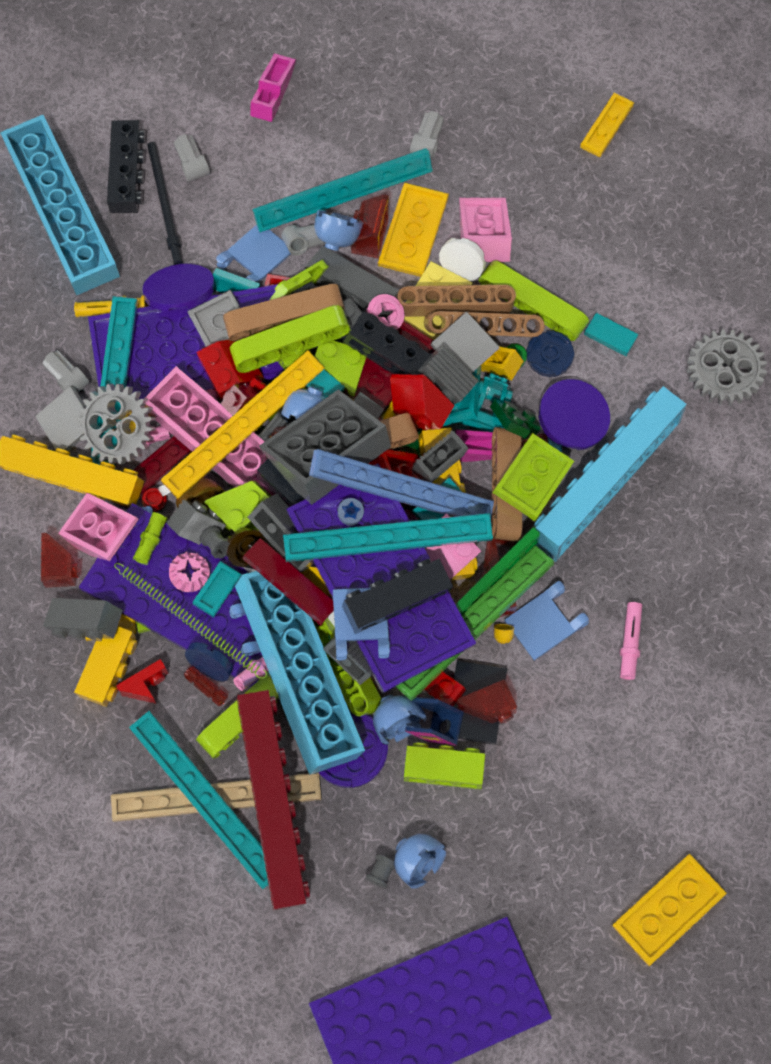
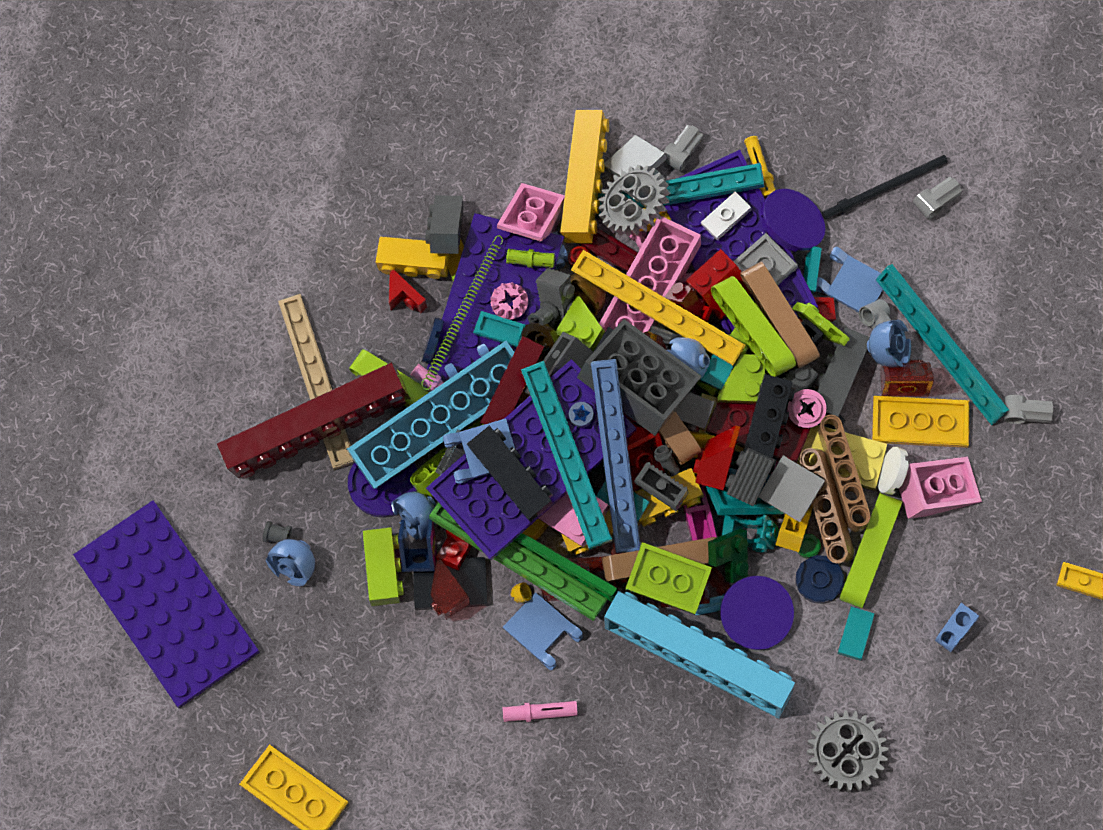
camera: 80 degrees right, 0 degrees up
medium azure brick [0,115,120,296] -> none
clear red slope [41,533,80,588] -> none
black brick [107,120,146,213] -> none
teal tile [129,711,268,890] -> none
clear red axle [184,666,228,706] -> none
dark pink slope [250,53,296,122] -> none
none -> dark grey pin [654,445,680,477]
none -> white plate [701,192,751,240]
none -> medium blue leg [935,603,979,652]

